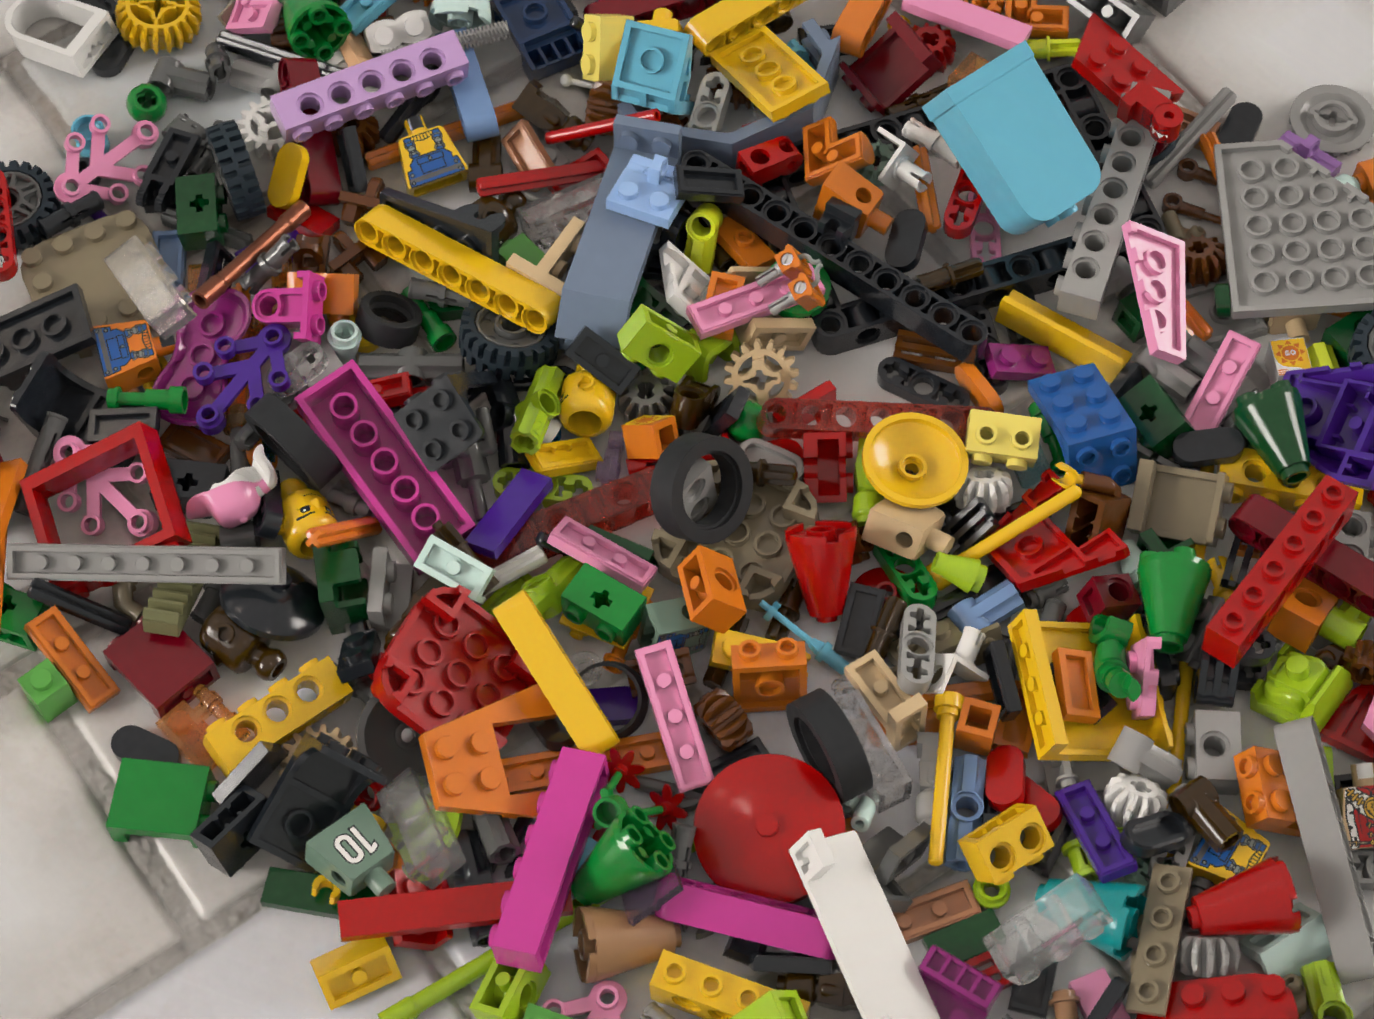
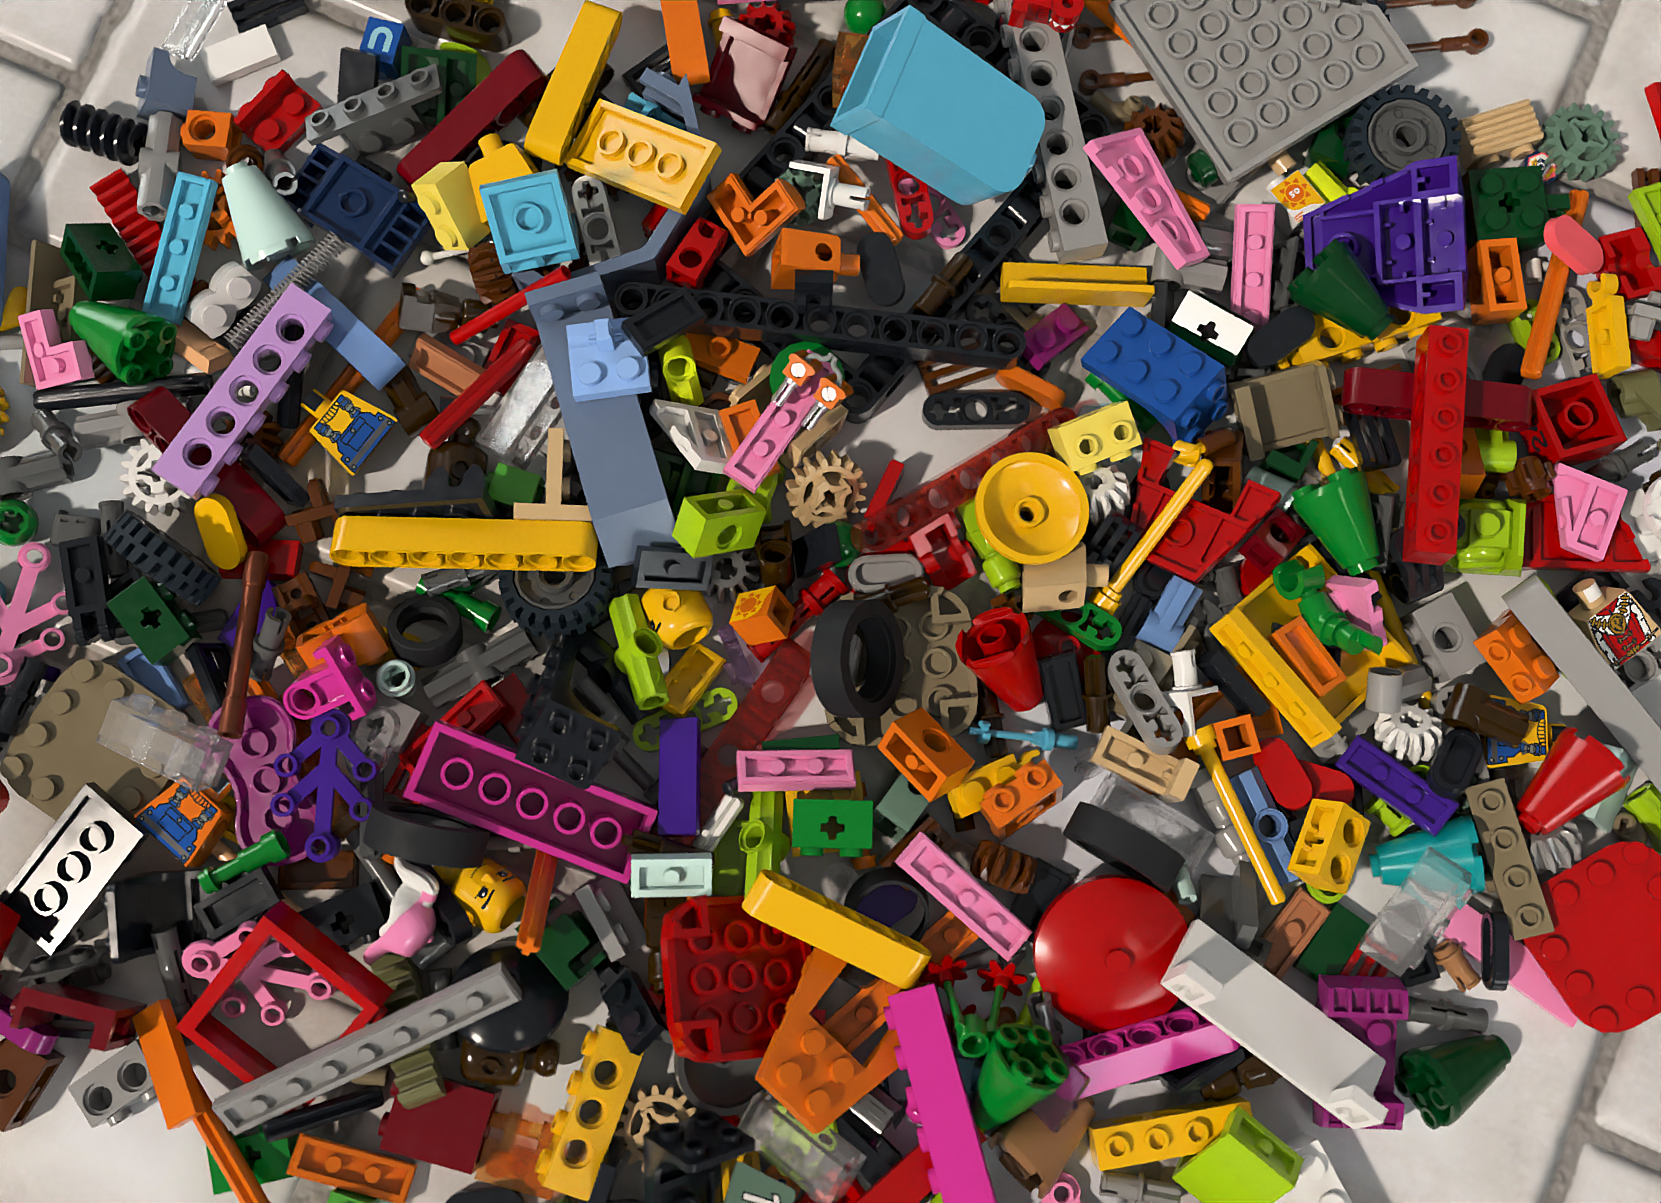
camera: 35 degrees left, 20 degrees up
lime cone [931,551,988,593] -> none

